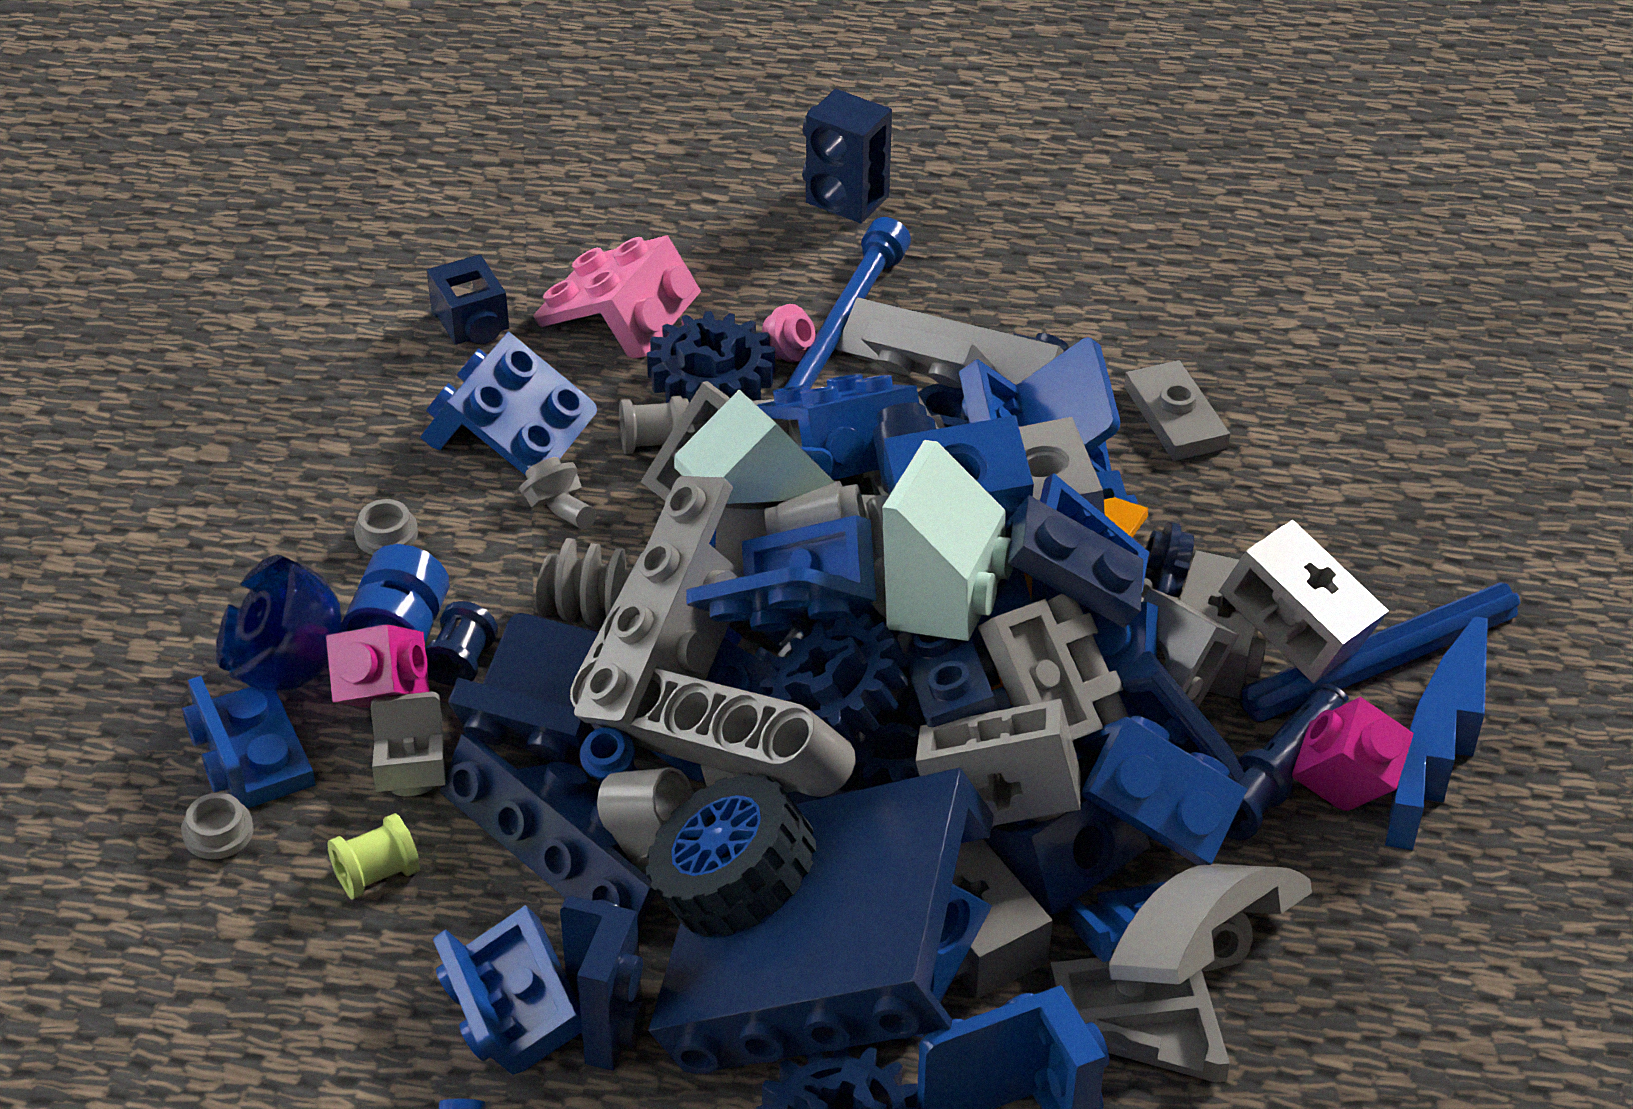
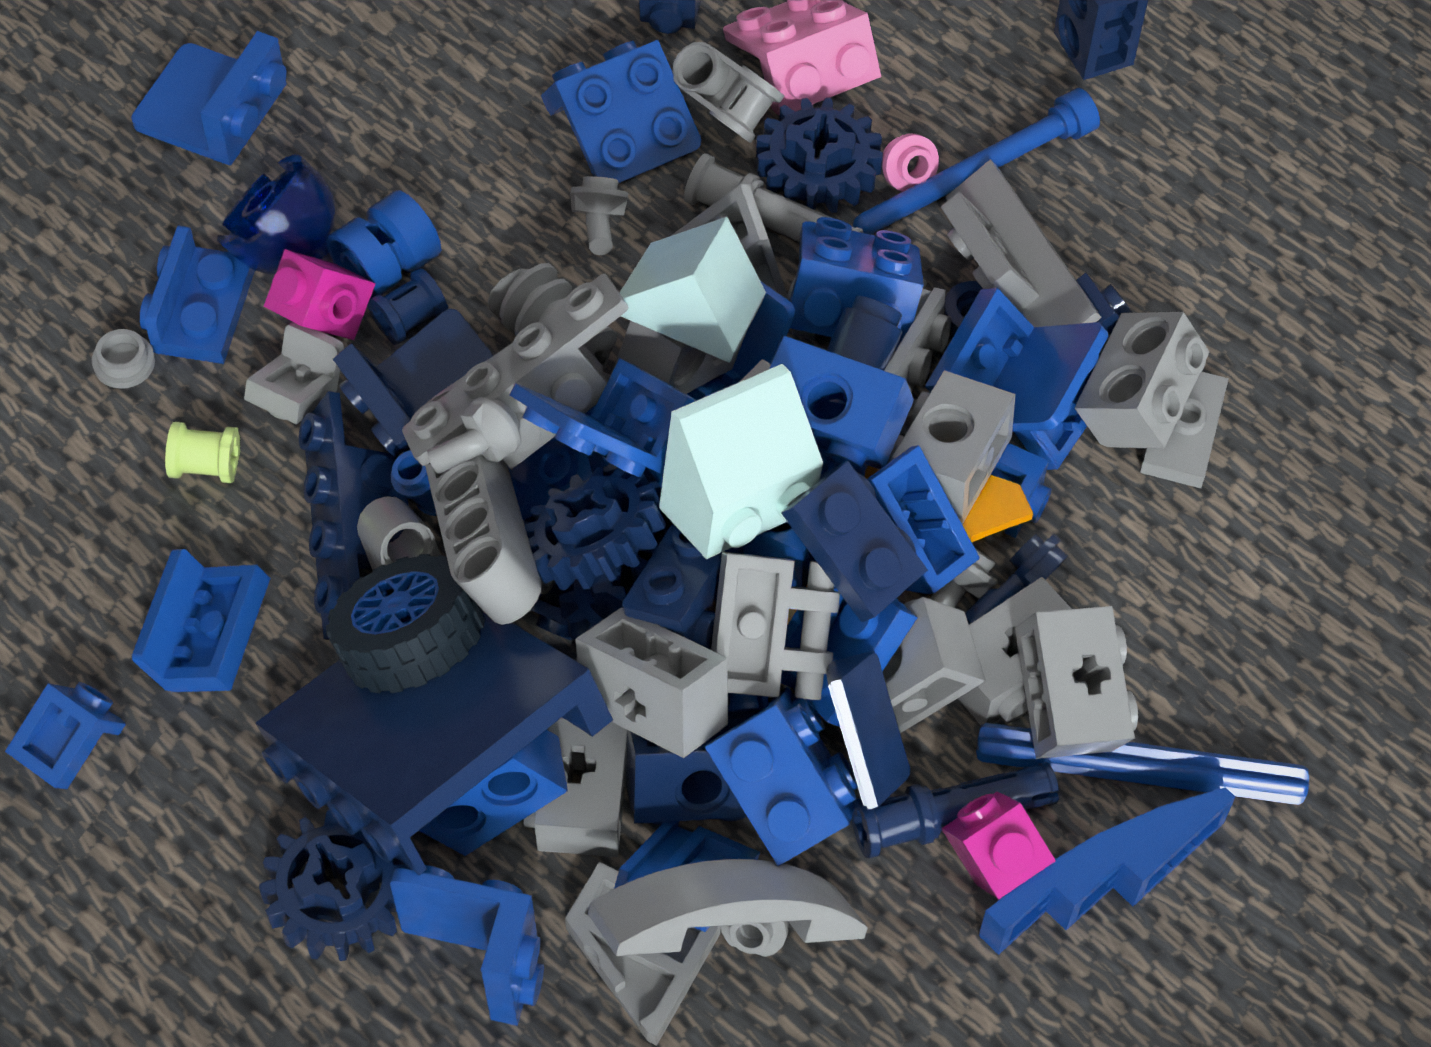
camera: 35 degrees right, 15 degrees up
light grey plate [354,499,418,555] -> none
dark blue bracket [560,896,646,1071] -> none
light grey cone [764,481,866,535] -> none
none -> blue bracket [131,31,287,166]
none -> light grey plate [427,397,521,474]
none -> light grey piece [672,42,785,143]
none -> light grey brick [1075,312,1210,448]

